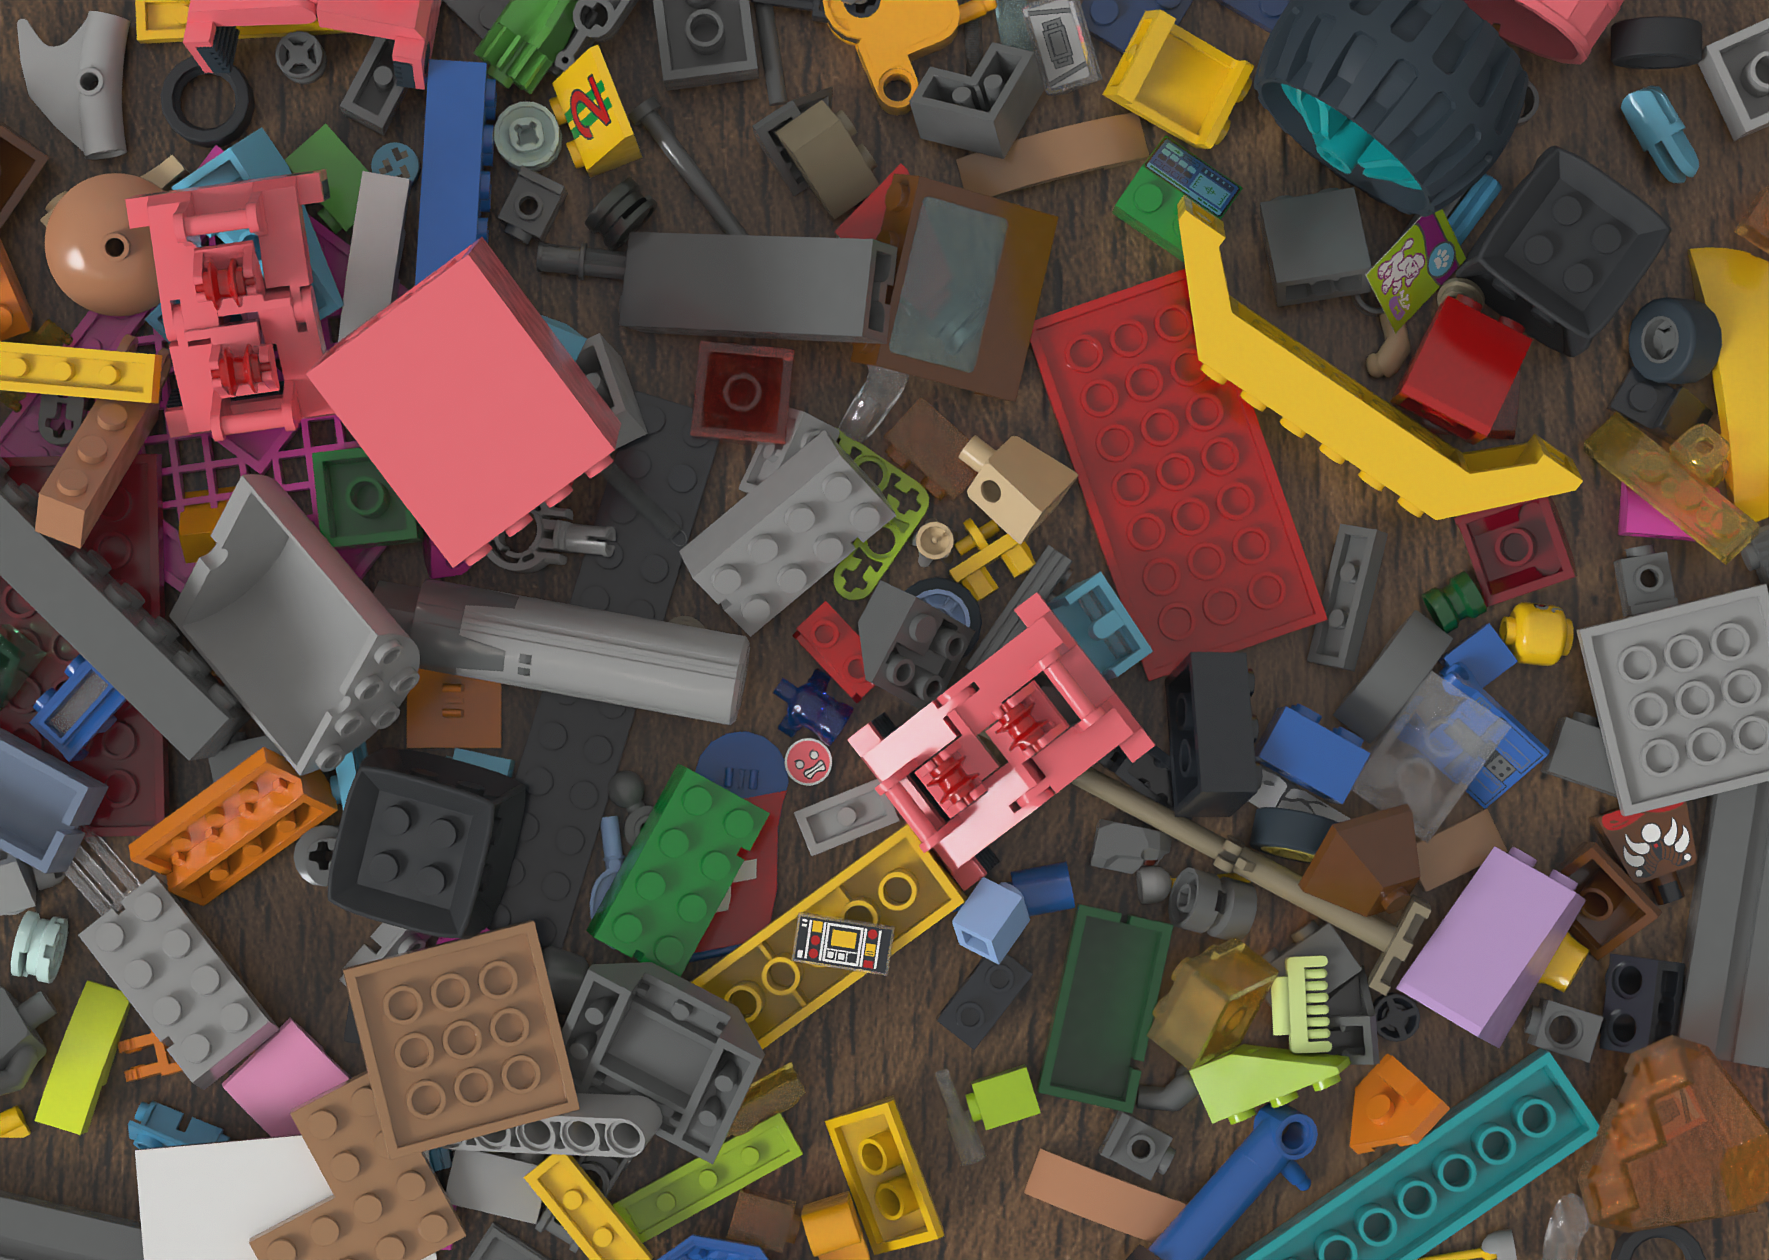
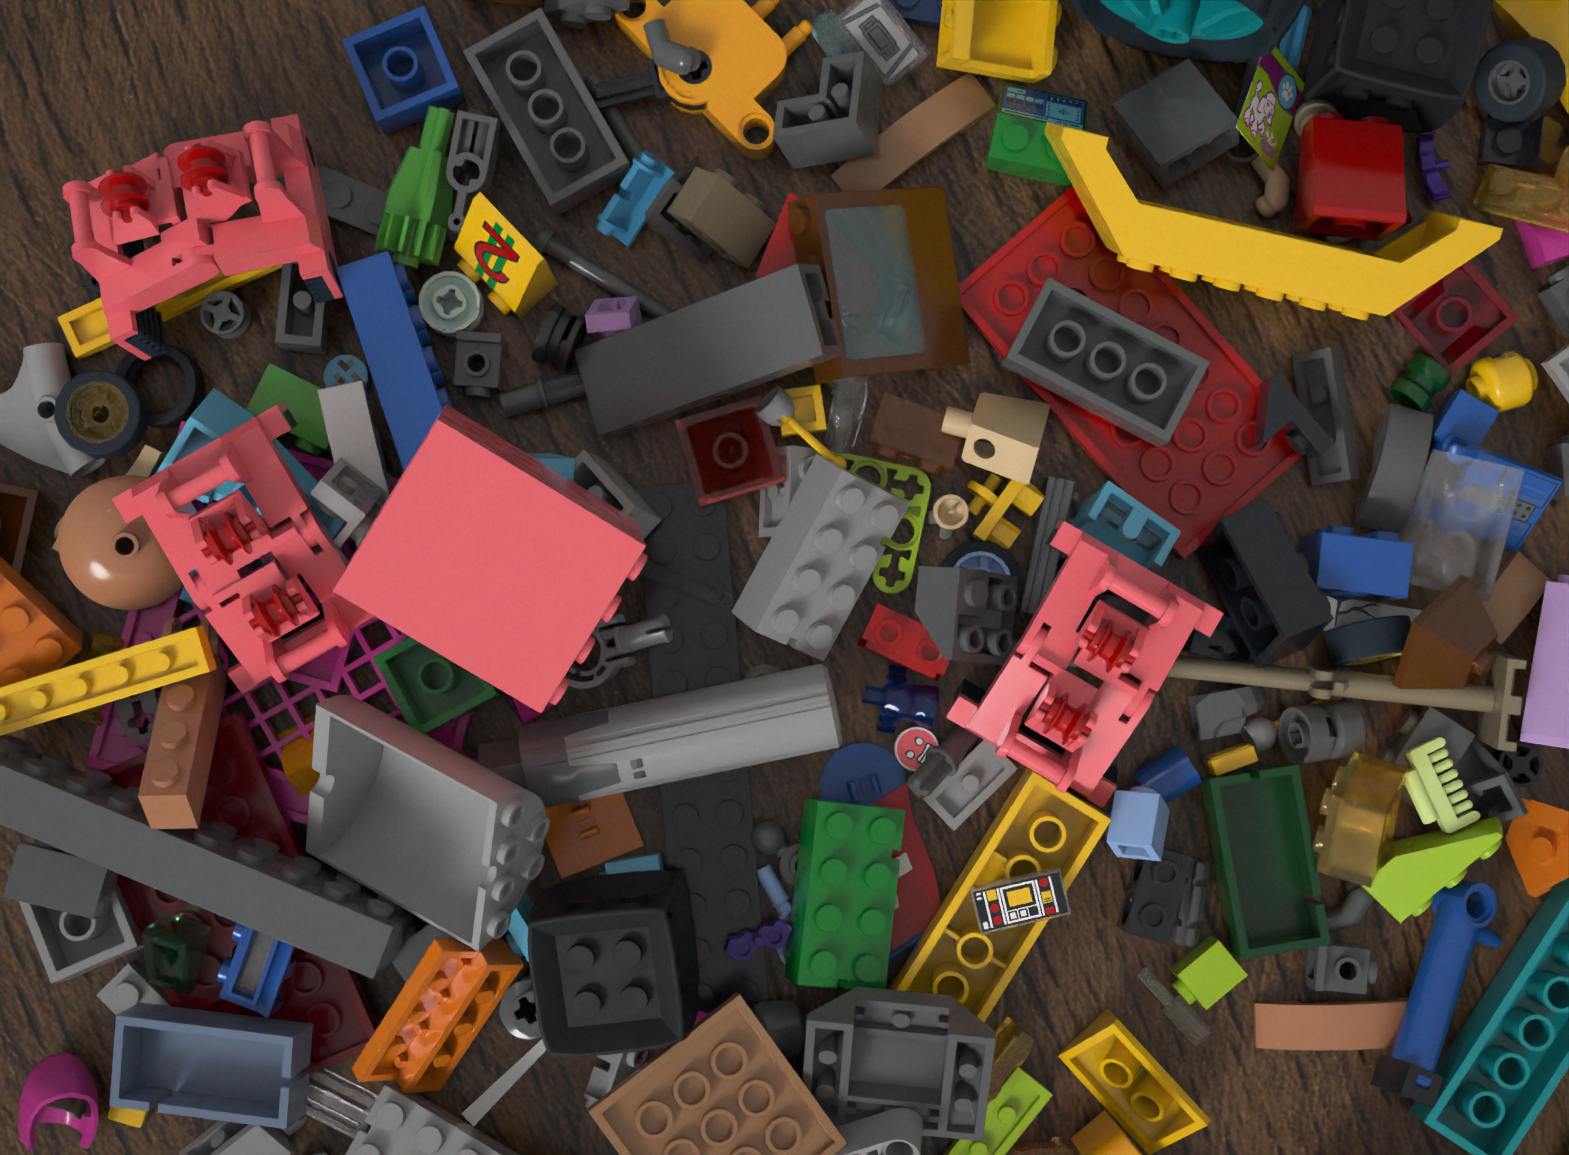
camera: 25 degrees left, 0 degrees up
none -> wheel [54,370,149,459]
none -> light grey bracket [310,457,385,548]
none -> white sticker [461,1040,546,1127]
none -> lavender bracket [585,296,643,340]
none -> dark azure hinge [596,149,676,248]
none -> dark purple piece [723,918,792,961]
none -> light grey hinge [754,386,847,468]
none -> yellow panel [780,385,827,440]
none -> dark grey axle [907,724,978,798]
none -> dark grey brick [1001,277,1210,448]
none -> dark grey axle [1172,858,1210,947]
none -> yellow tile [1202,743,1259,776]
none -> black slope [1254,374,1335,459]
none -> dark purple piece [1414,132,1453,202]

